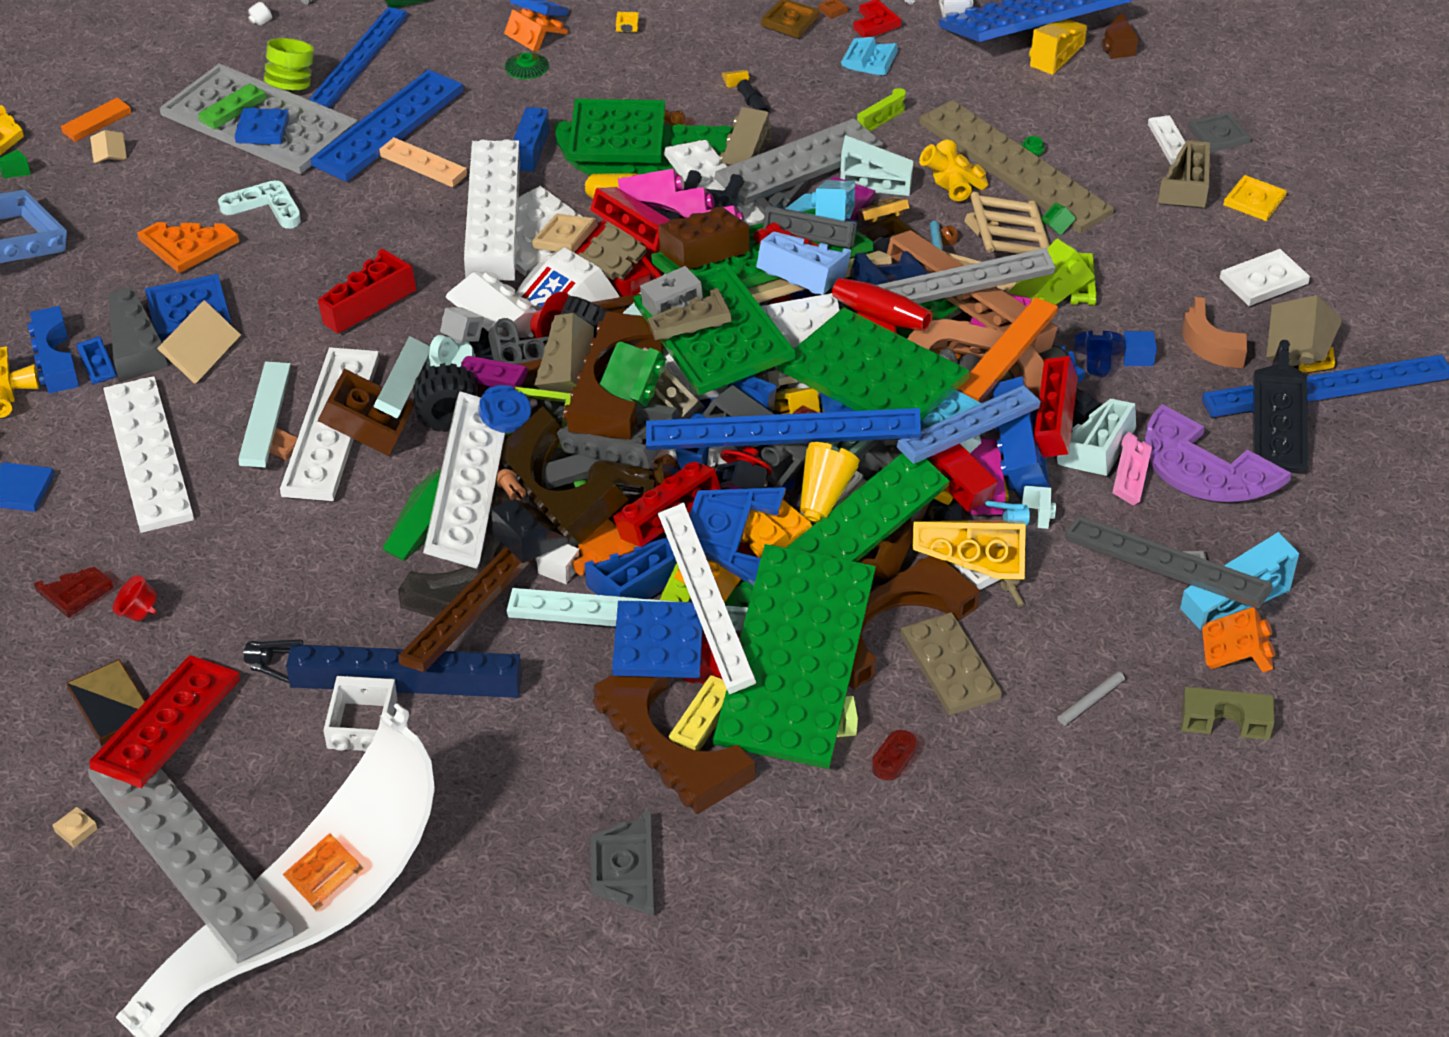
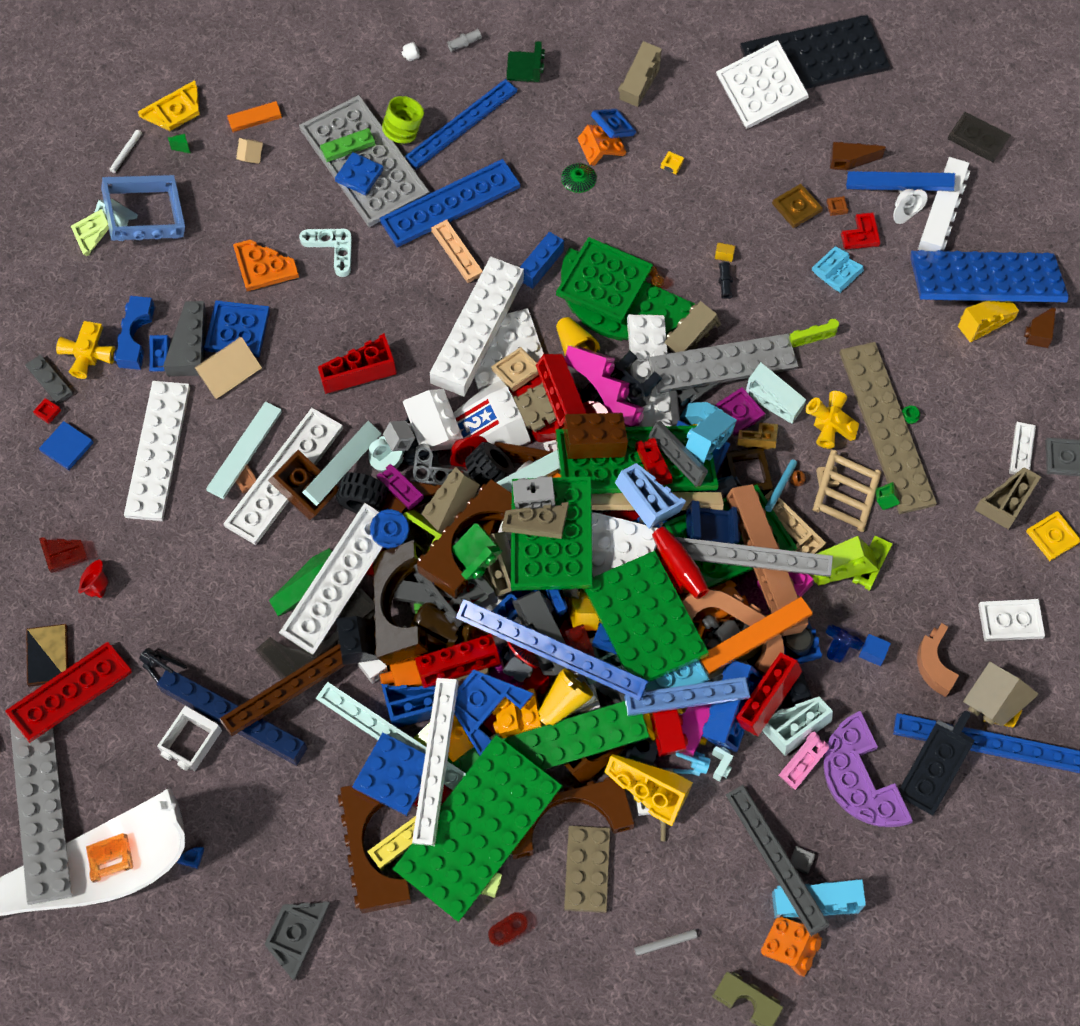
camera: 25 degrees right, 20 degrees up
nougat pin [496,469,526,501] -> none
none -> blue tile [177,847,204,869]

